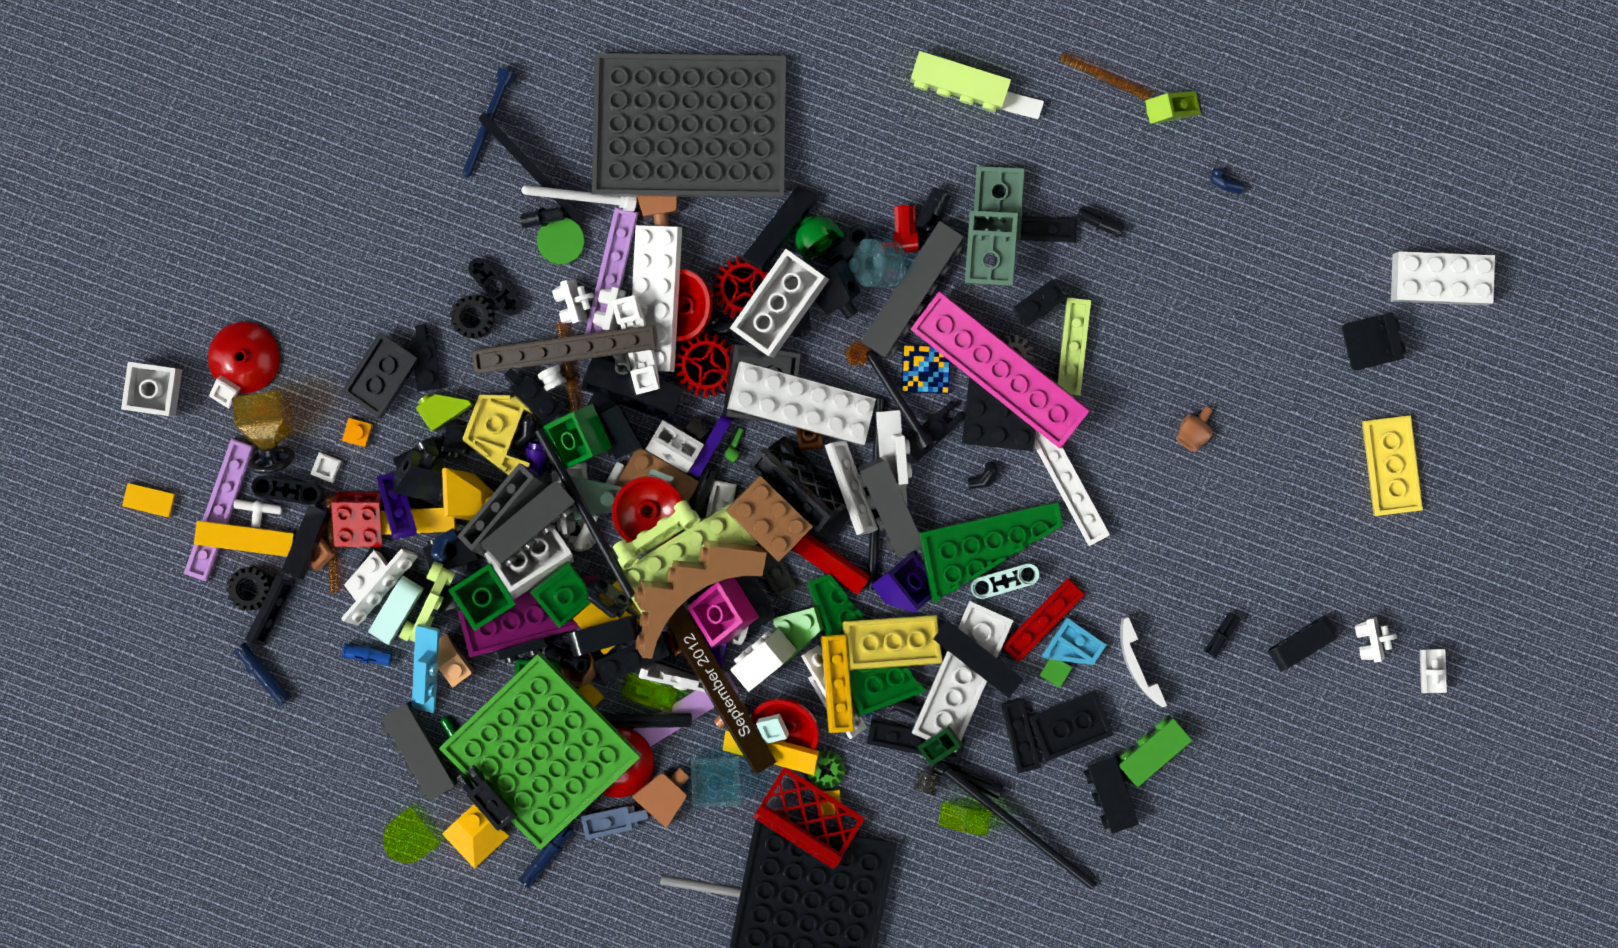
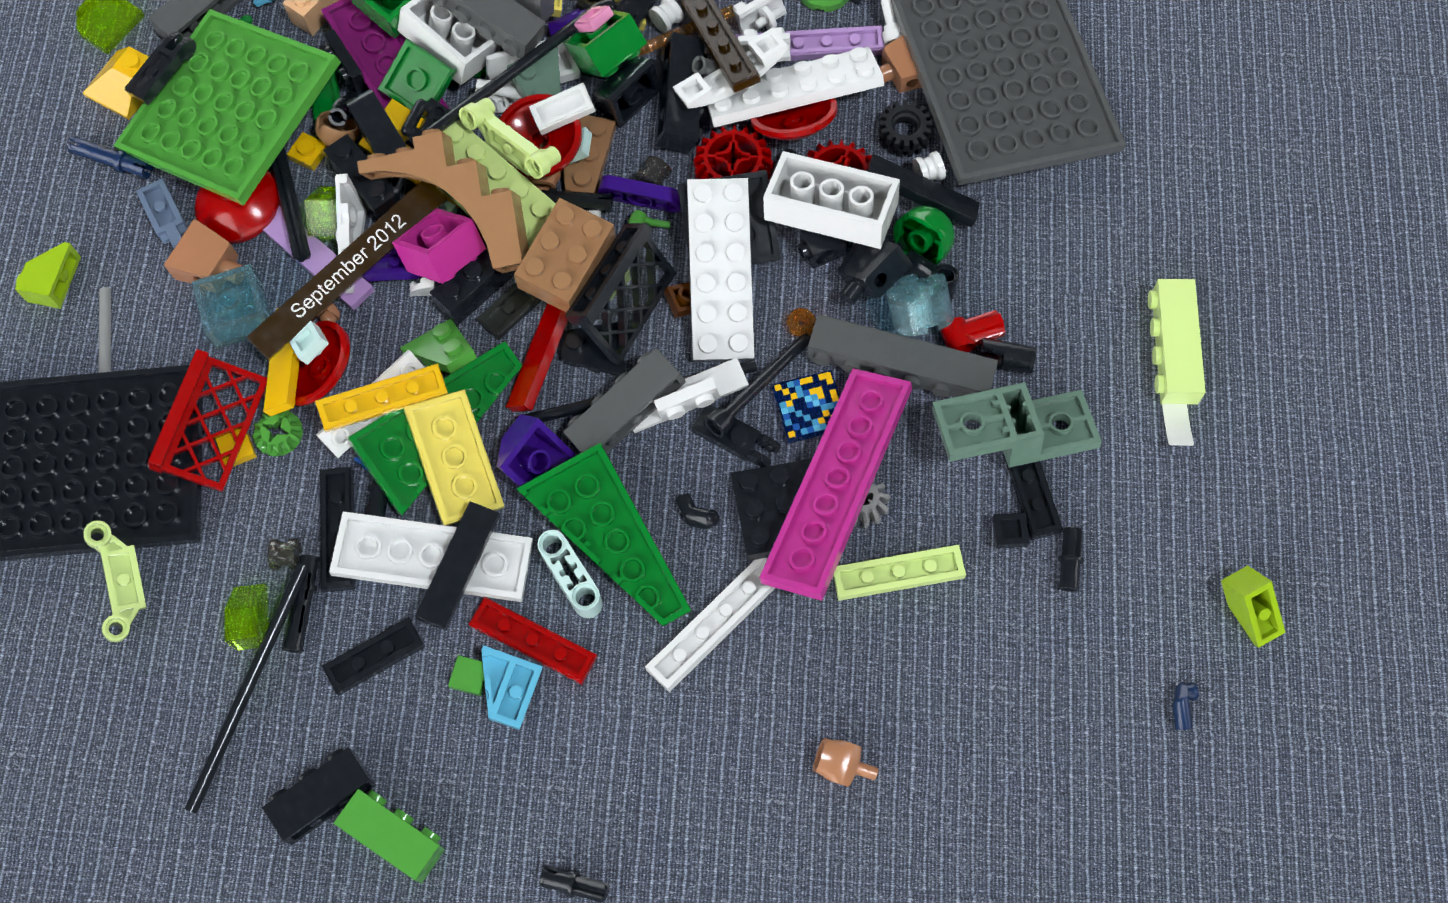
camera: 75 degrees right, 20 degrees down
white brick [646,420,704,473] -> none
white brick [730,628,797,692] -> none
white tile [825,441,878,535] -> none
dark green slope [917,725,963,766] -> none
black brick [1012,279,1066,328] -> none
black plate [1028,690,1113,761] -> none
clear orange bar [1059,53,1150,100] -> none
white slope [1120,616,1167,707] -> none
none -> lime slope [15,242,81,309]
none -> yellowish green plate [84,521,146,642]
none -> white tile [529,83,596,135]
none -> bright pink tile [574,6,614,33]
none -> black tyre [878,100,933,157]
none -> white wheel [912,151,946,181]
none -> black plate [992,513,1029,549]

